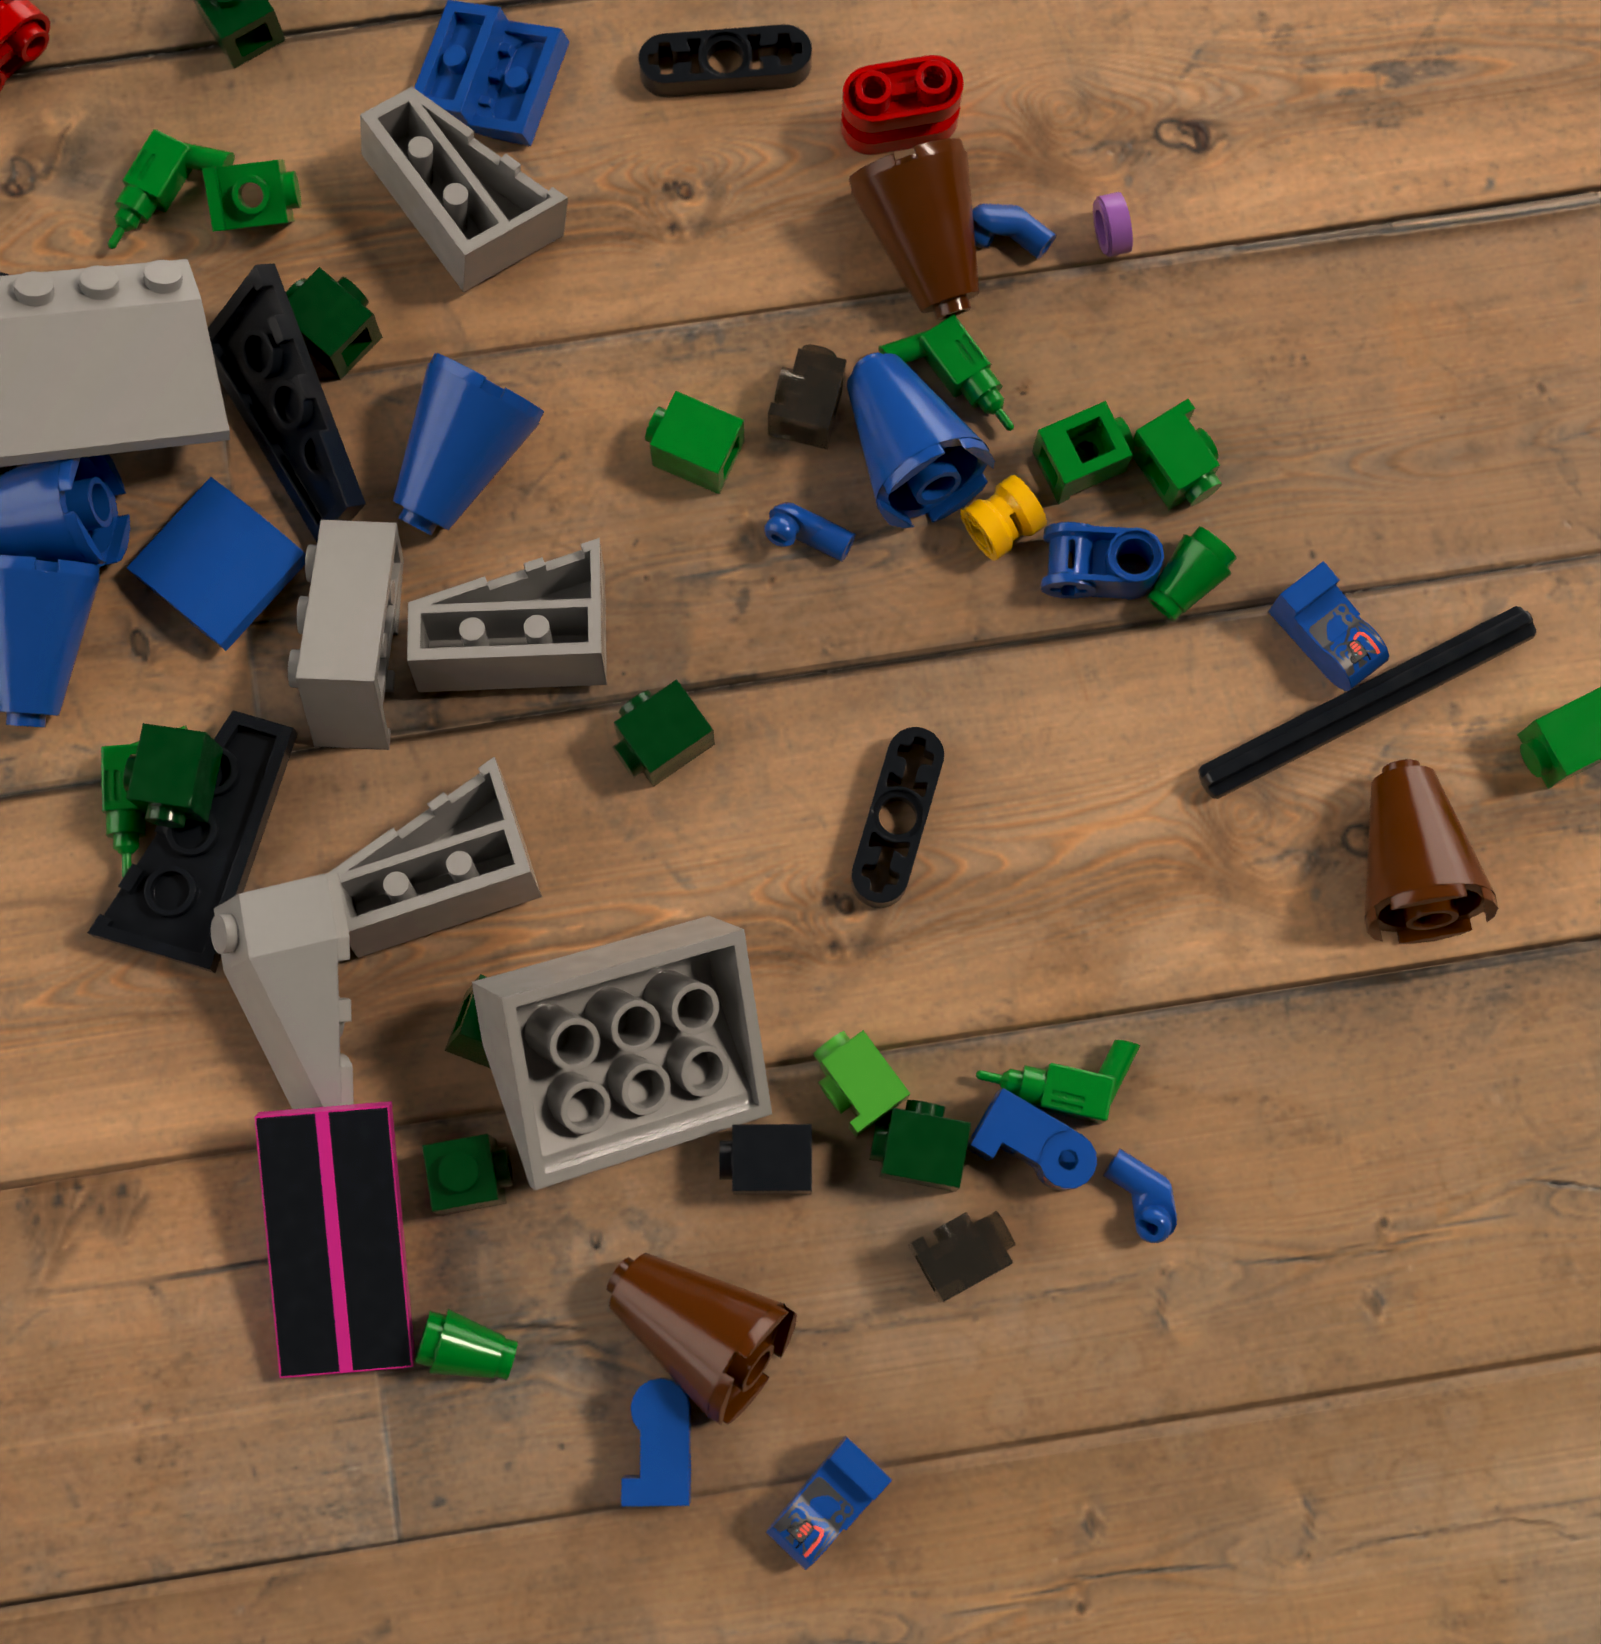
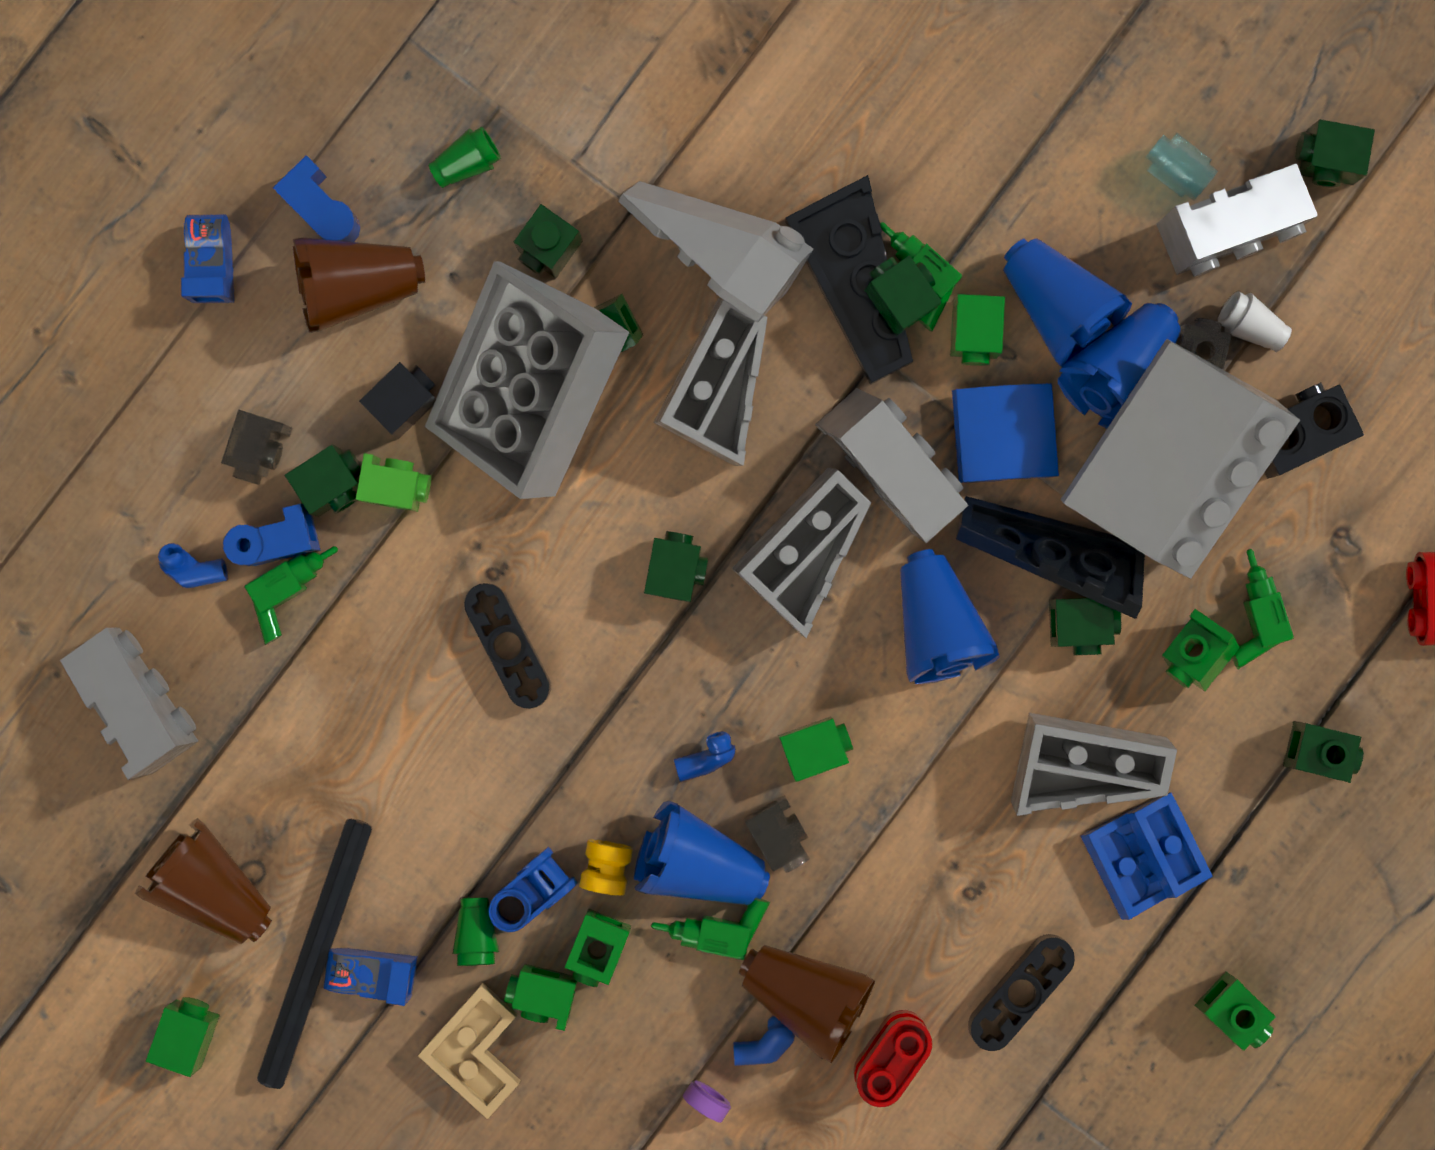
camera: 140 degrees right, 10 degrees up
black tile [254,1101,415,1378] -> none
none -> light grey wedge [60,628,199,780]
none -> tan plate [418,983,521,1119]
none -> green brick [950,294,1005,366]

